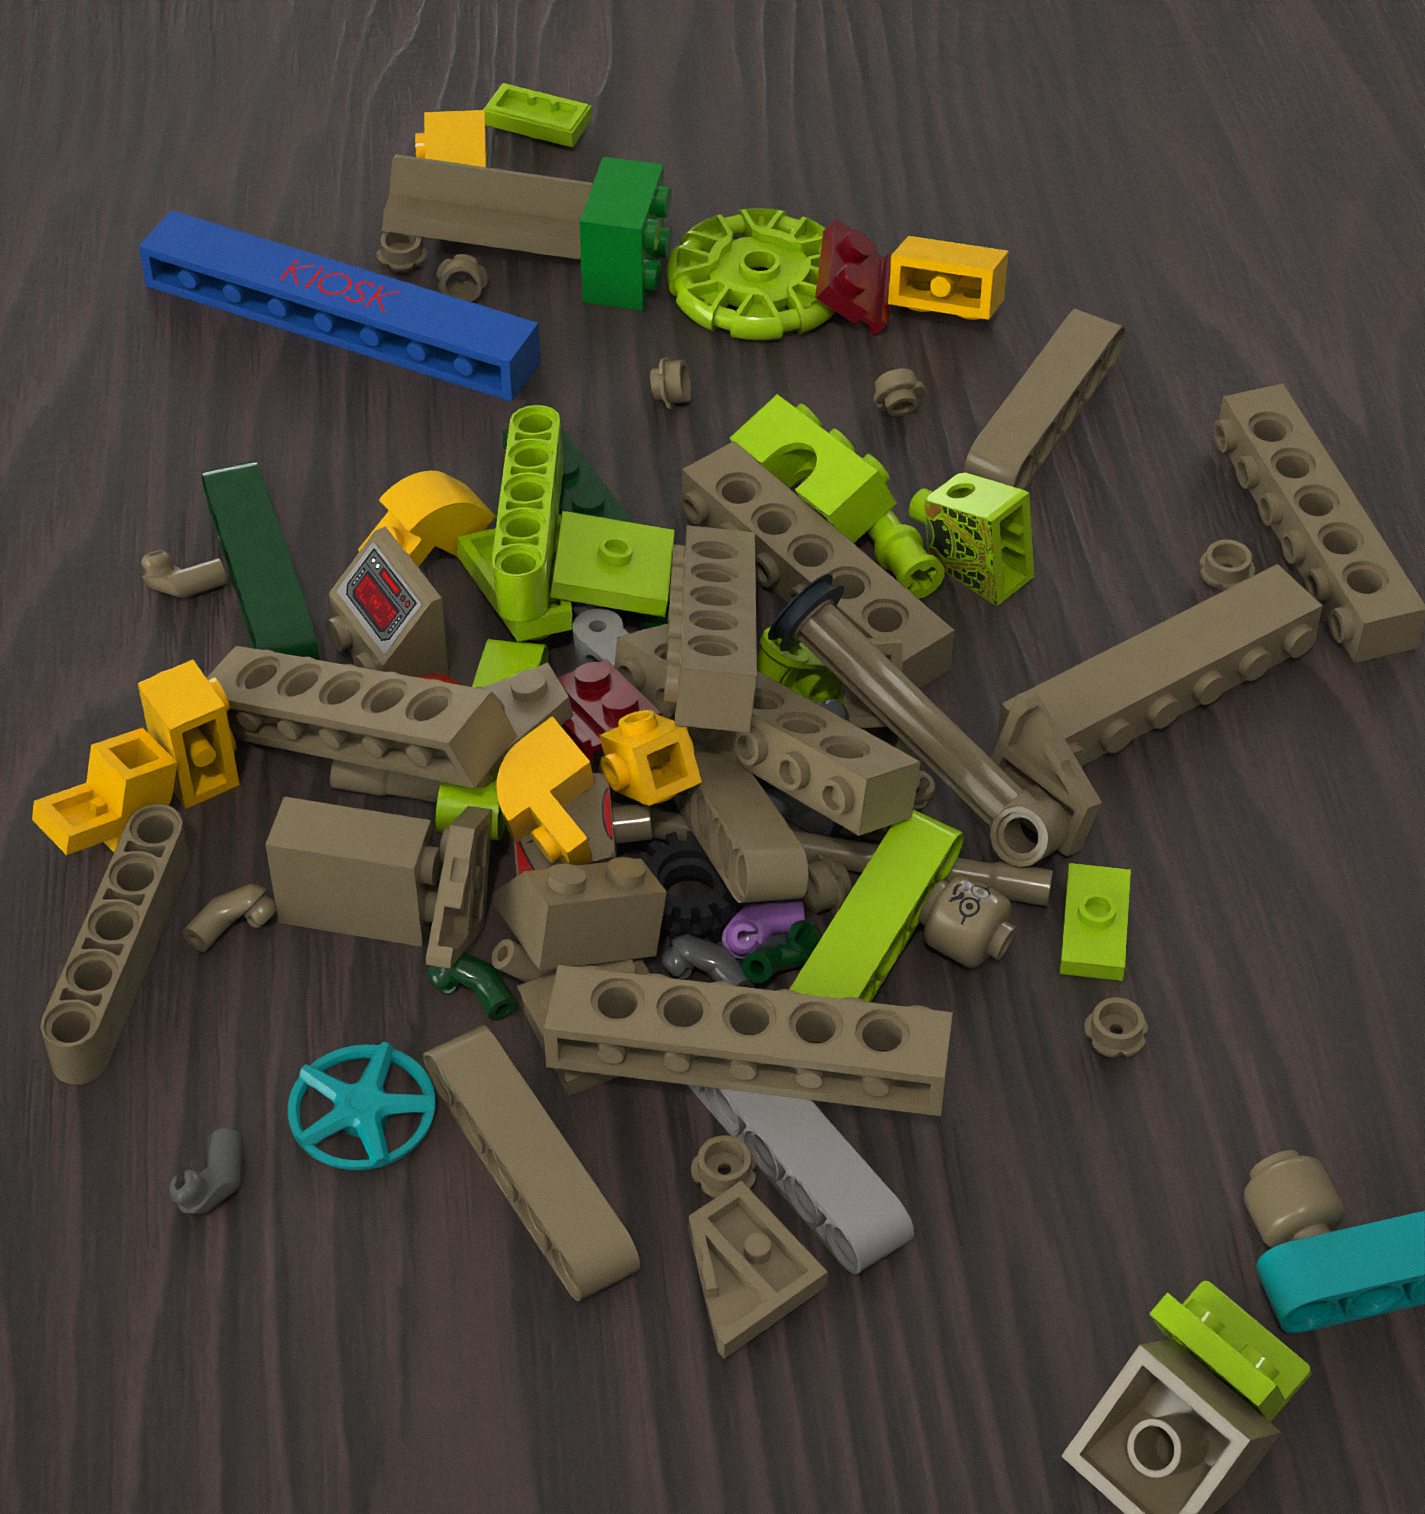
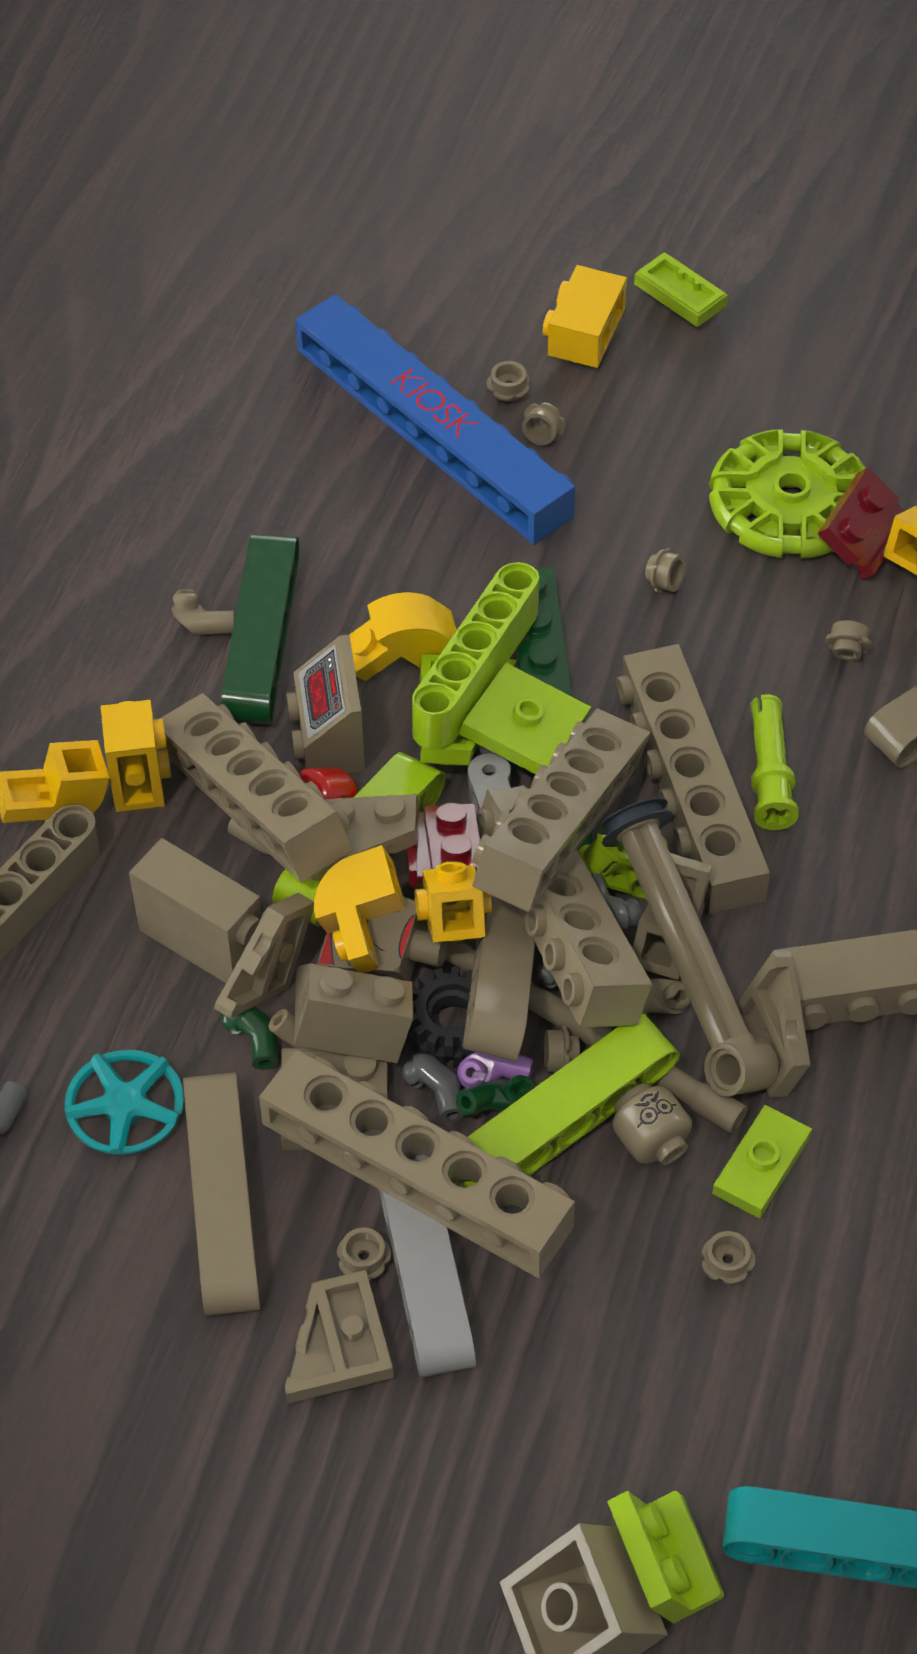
camera: 25 degrees right, 5 degrees up
dark tan arm [182,883,277,952] -> none
dark tan panel [382,155,593,260] -> none
green brick [579,157,672,311] -> none
lime arch [730,394,897,543] -> none
lime torso [909,472,1034,606] -> none
dark tan head [1243,1150,1345,1249] -> none

